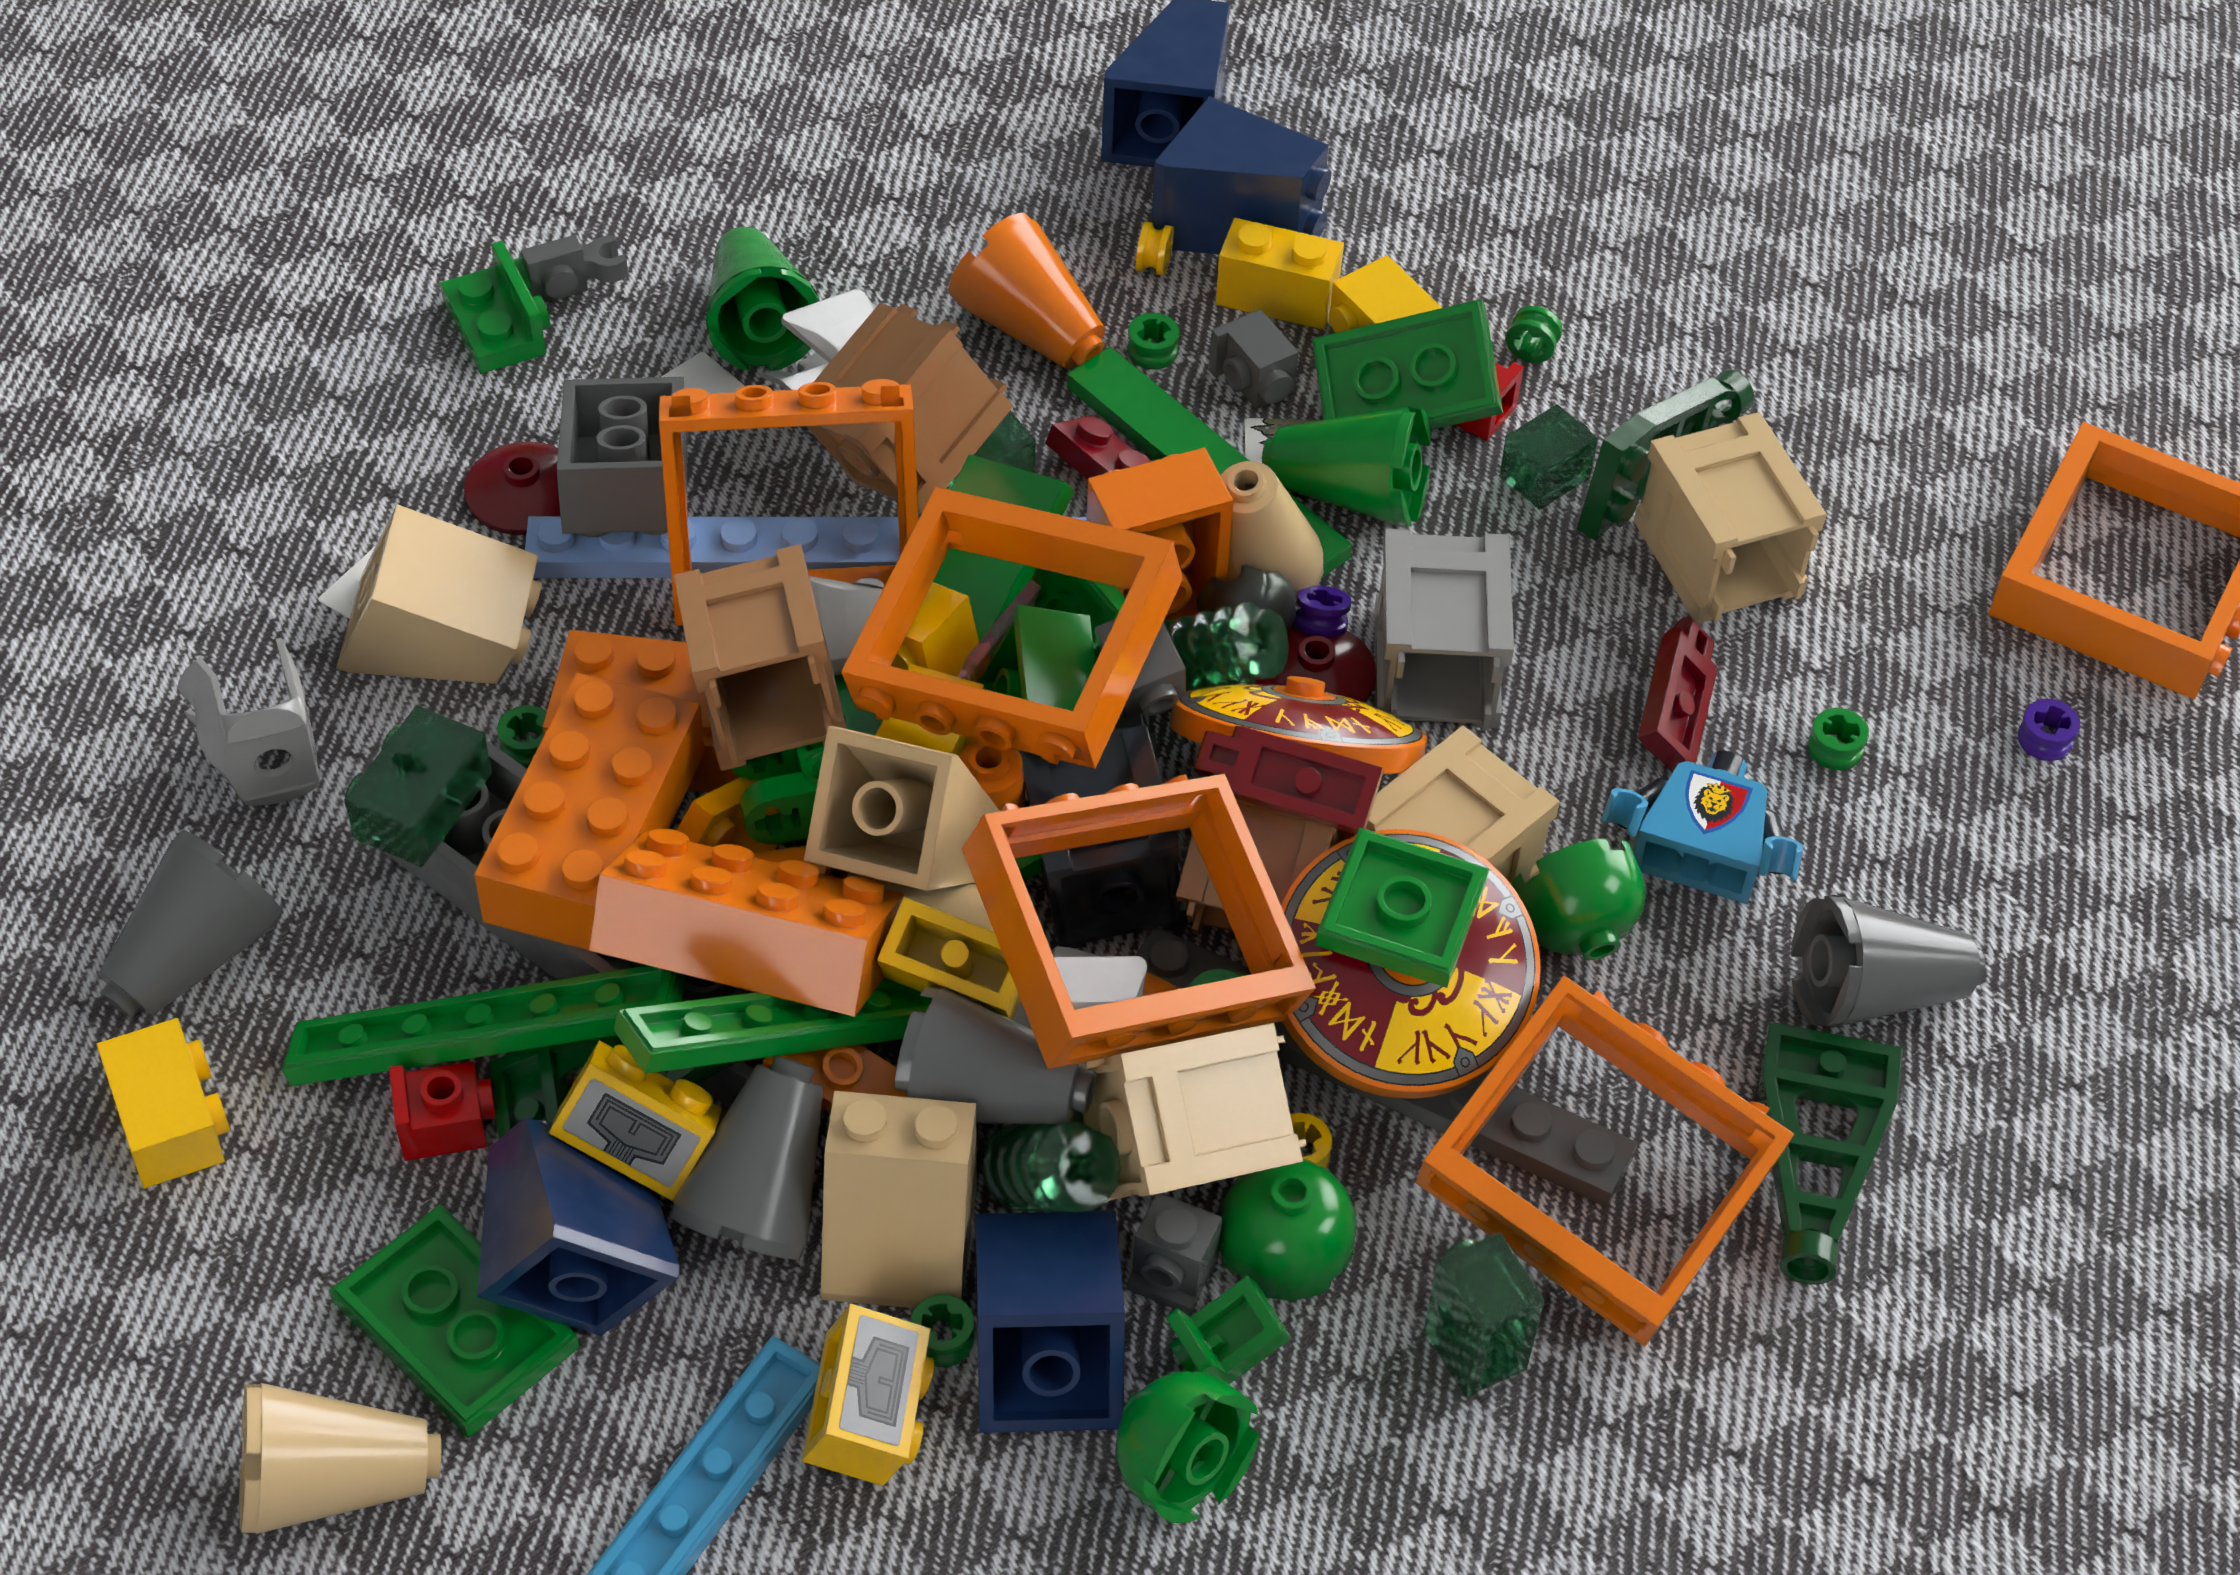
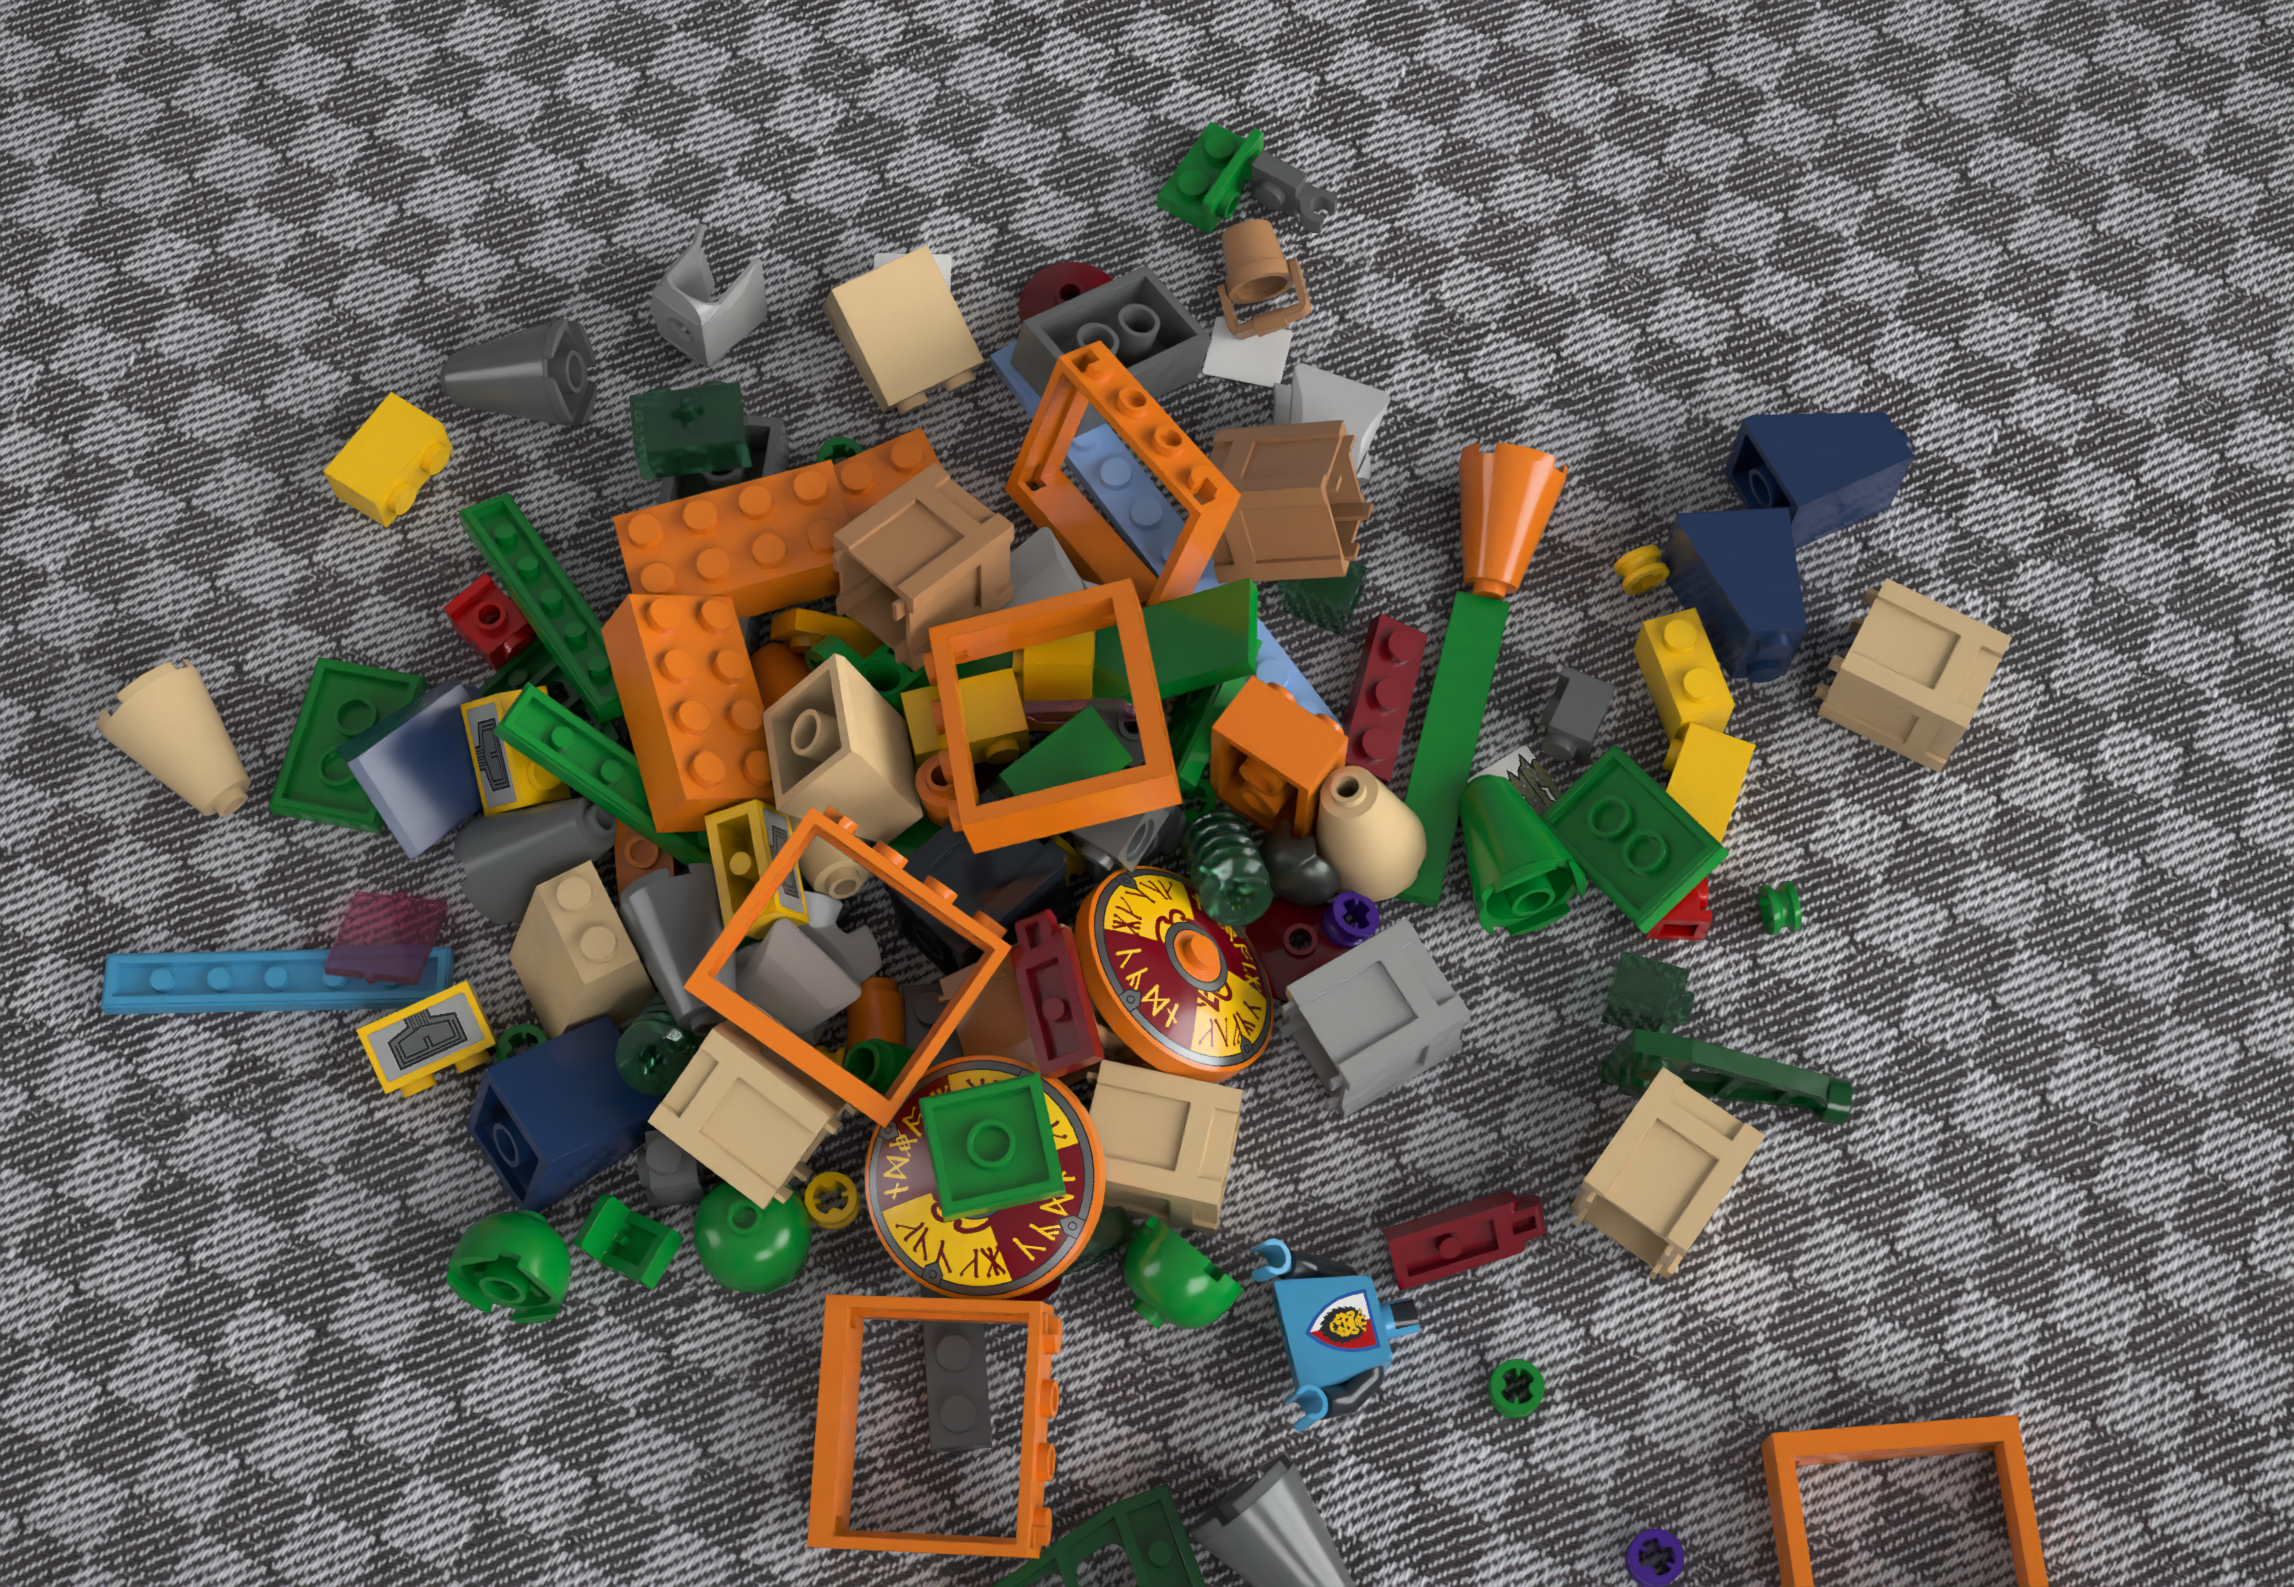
camera: 60 degrees right, 15 degrees up
green cone [706,227,820,371] -> none
green bush [1127,313,1180,370] -> none
clear green brick [1423,1232,1545,1397] -> none
none -> clear pink piece [323,891,449,985]
none -> medium nougat piece [1217,219,1311,340]
none -> tan container [1814,578,2012,773]

